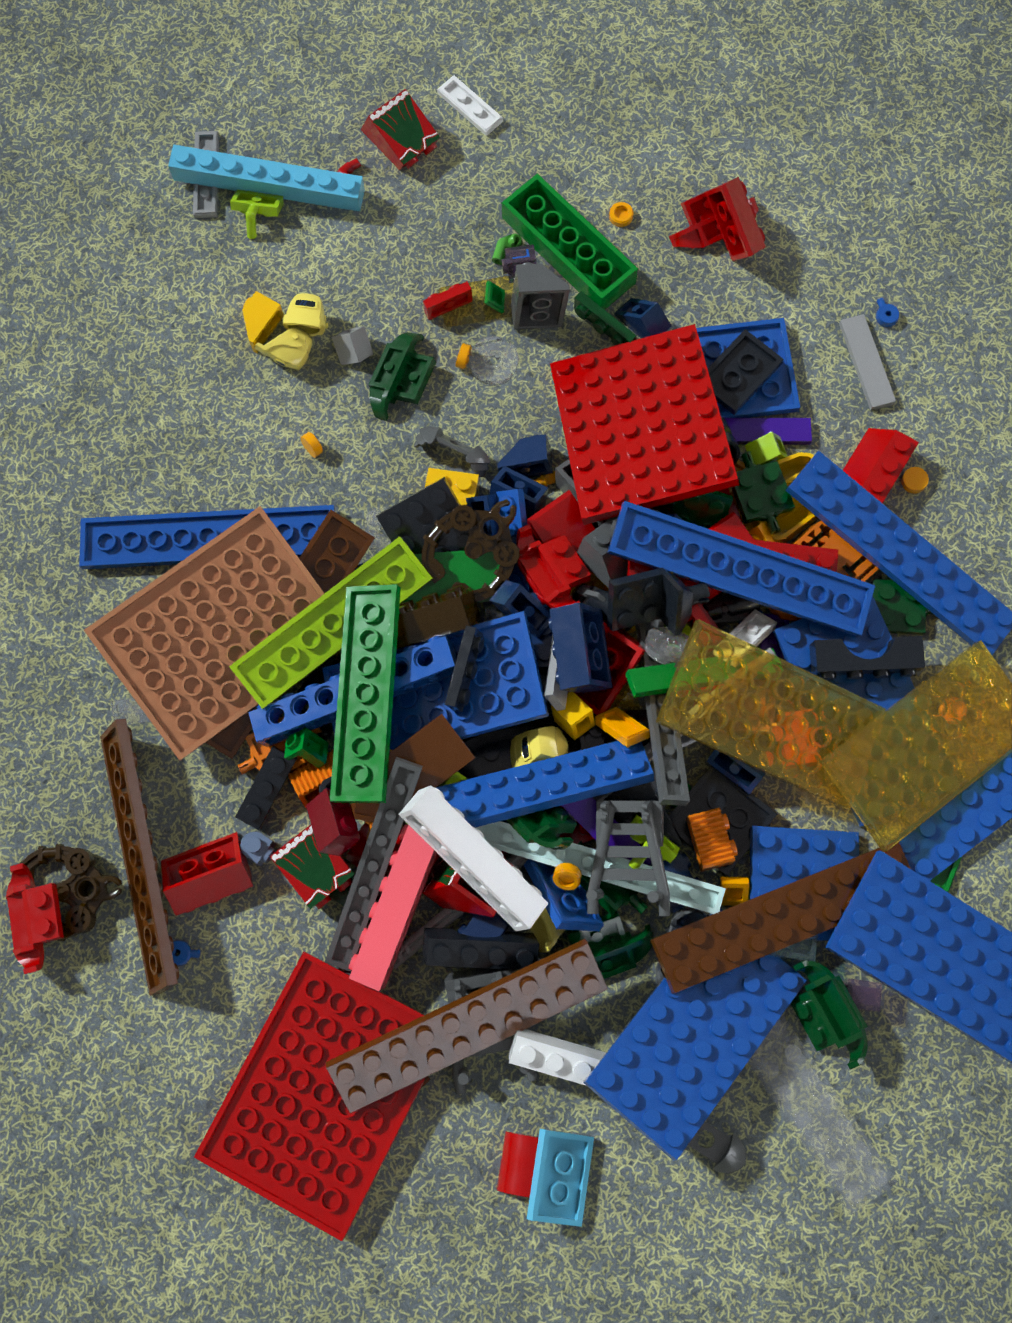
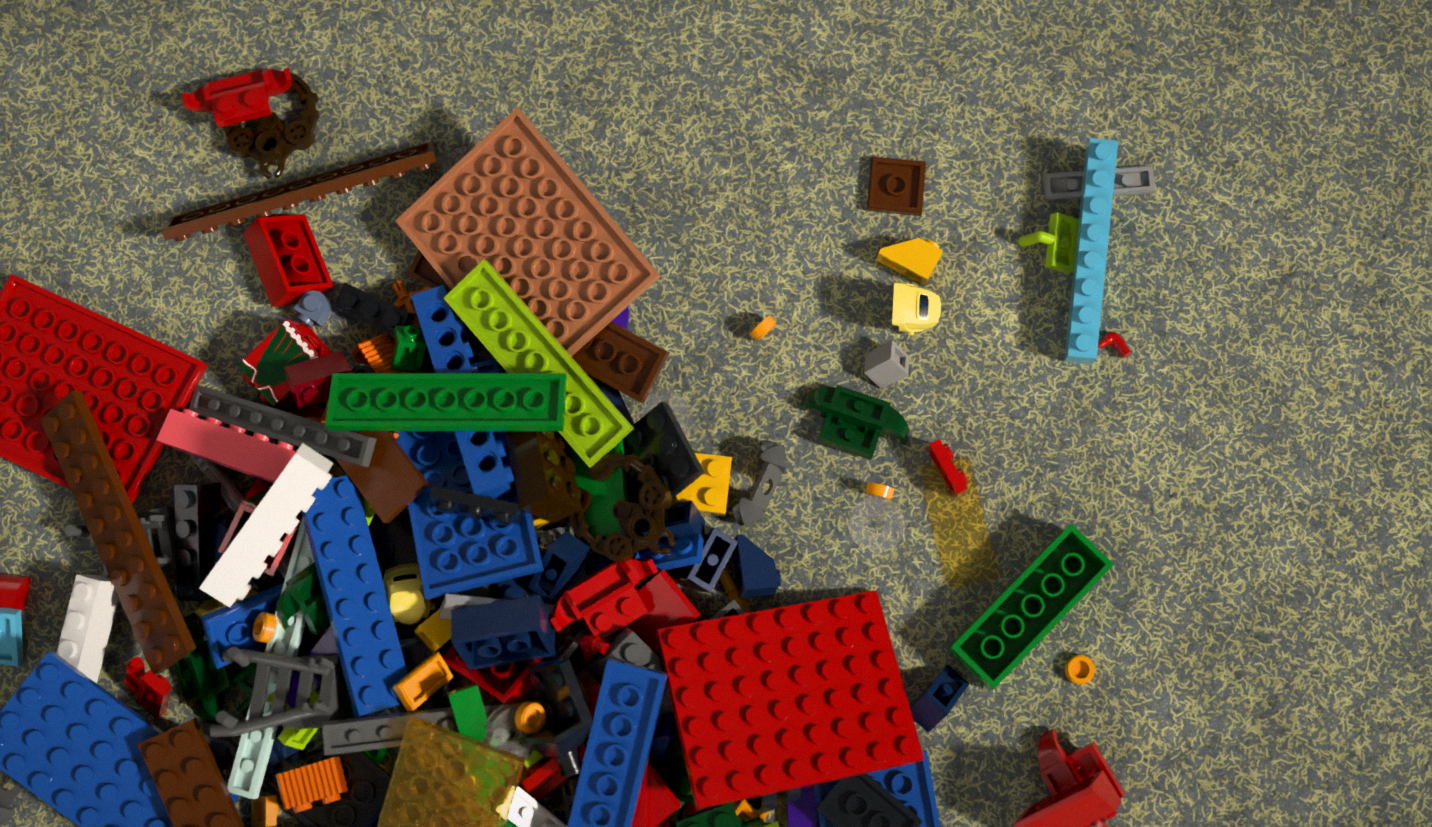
camera: 85 degrees right, 5 degrees up
blue plate [79,505,335,570] -> none
blue piece [172,940,201,966] -> none
light yellow helmet [255,326,312,370] -> none
slope [361,89,440,171] -> none
white tile [437,75,503,136] -> none
green slope [483,281,505,313] -> none
bright green arm [492,234,522,265] -> none
clear purple brick [501,244,537,283] -> none
dark grey slope [511,262,570,330] -> none
dark green plate [574,291,637,345] -> none
none -> red plate [124,657,172,720]
none -> light orange tile [515,701,546,734]
none -> red animal [580,634,610,664]
none -> reddish brown tile [866,157,926,216]

